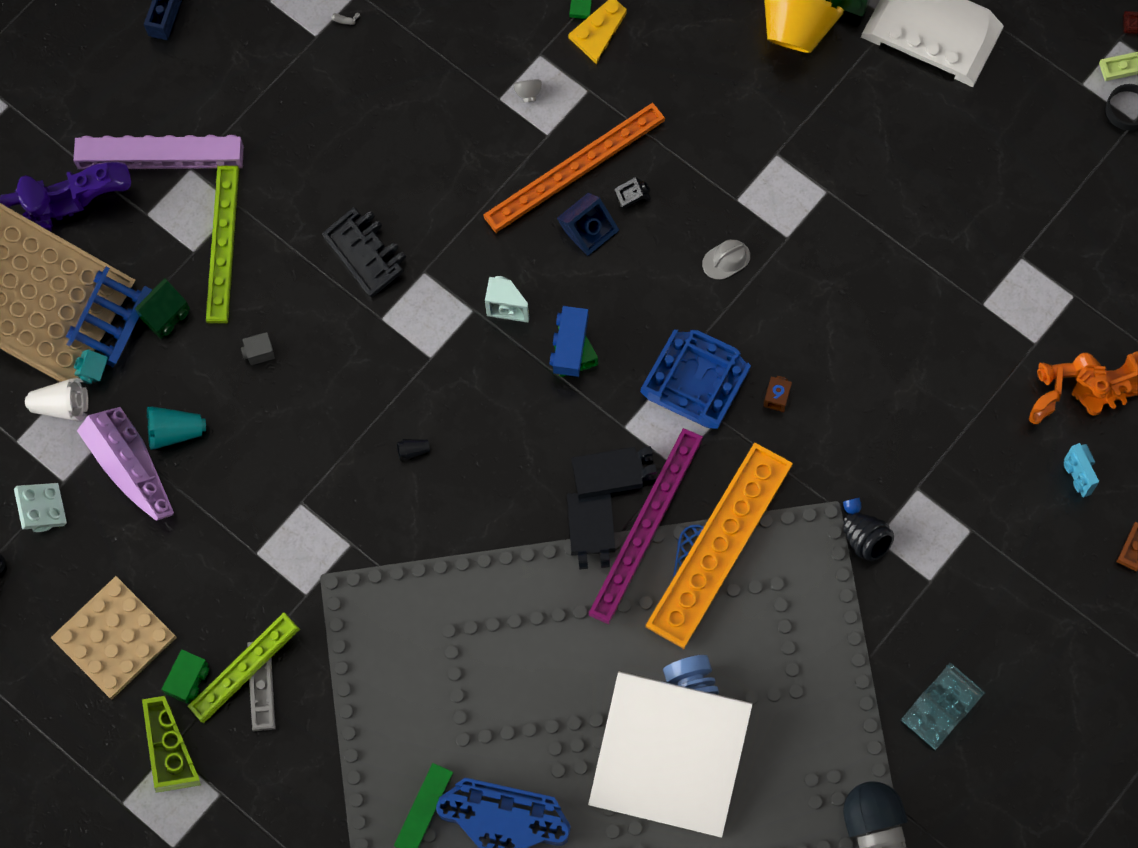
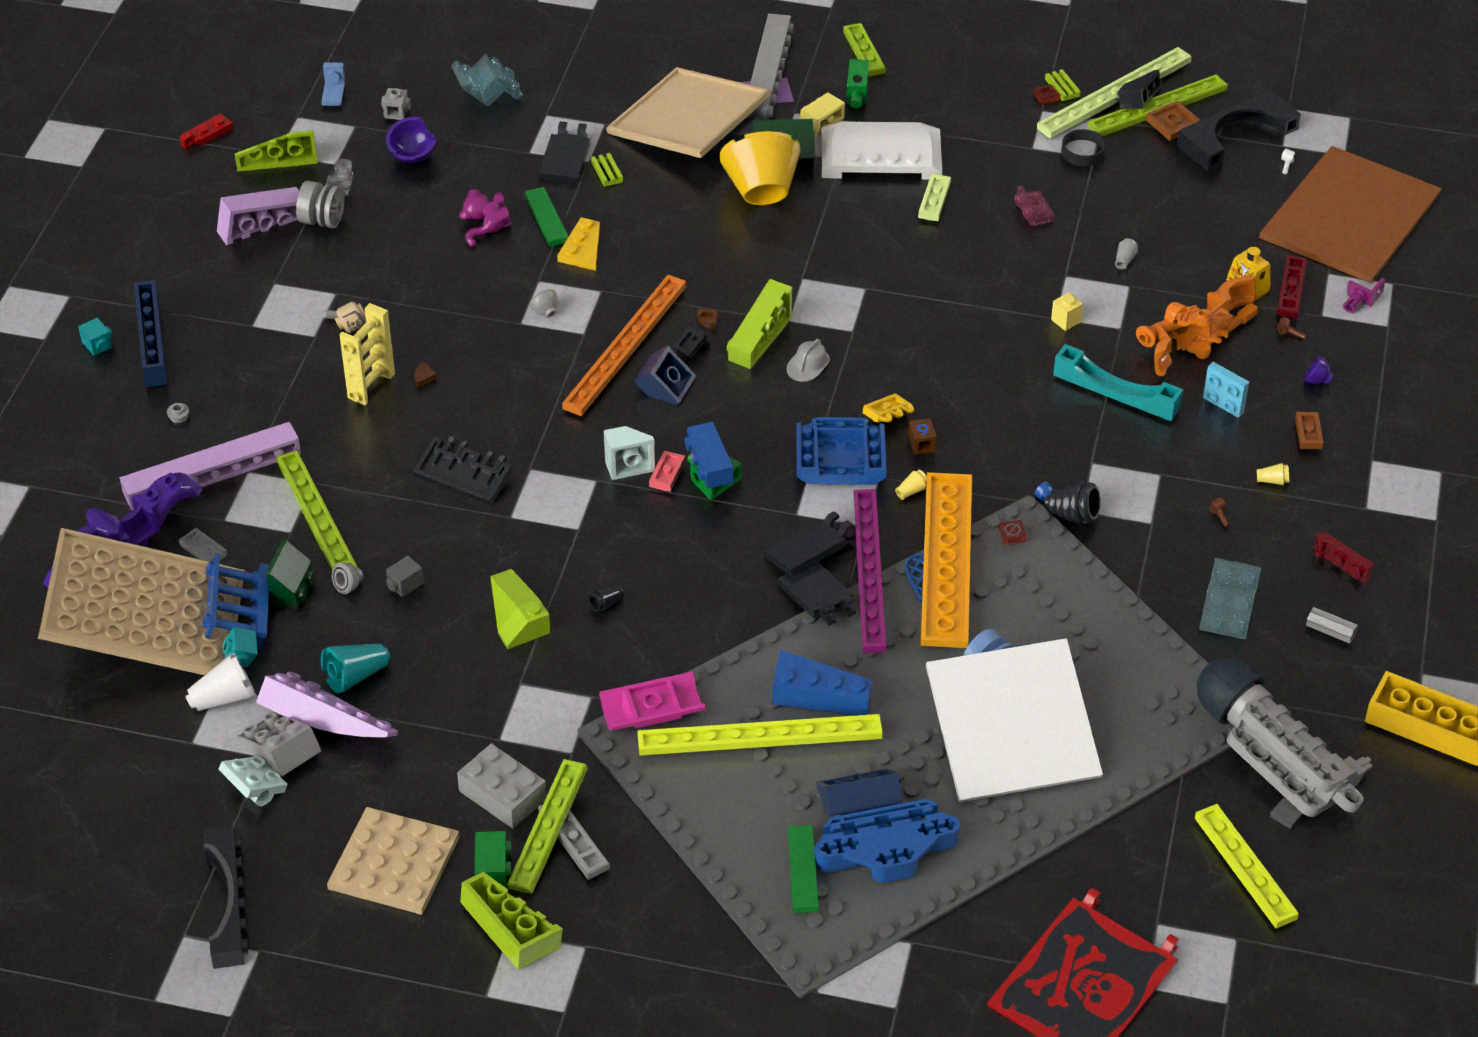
camera: 30 degrees left, 25 degrees down
none -> light grey plate [167,403,189,423]
none -> clear tile [179,528,227,562]
none -> light grey slope [237,712,321,776]
none -> light grey brick [332,562,363,594]
none -> tan head [335,301,366,333]
none -> light yellow fence [340,303,395,405]
none -> reddish brown tile [414,362,437,388]
none -> light grey brick [457,743,546,829]
none -> lime wedge [491,569,550,649]
none -> dark pink piece [600,671,706,731]
none -> neon yellow plate [638,714,882,756]
none -> coral plate [649,451,685,492]
none -> reddish brown tile [697,309,718,330]
none -> lime wedge [726,279,792,369]
none -> blue wedge [772,650,872,715]
none -> dark blue slope [816,769,903,817]
none -> yellow plate [863,393,914,423]
none -> light yellow cone [895,470,927,500]
none -> yellowish green plate [918,174,951,221]
none -> clear red tile [998,520,1026,544]
none -> clear pink bracket [1015,186,1055,226]
none -> light yellow brick [1051,292,1083,331]
none -> teal arch [1053,344,1183,421]
none -> light grey cone [1115,238,1138,269]
none -> copper hand [1210,497,1229,528]
none -> light yellow cone [1257,463,1289,485]
none -> light grey axle [1306,607,1358,644]
none -> dark red plate [1313,532,1374,584]

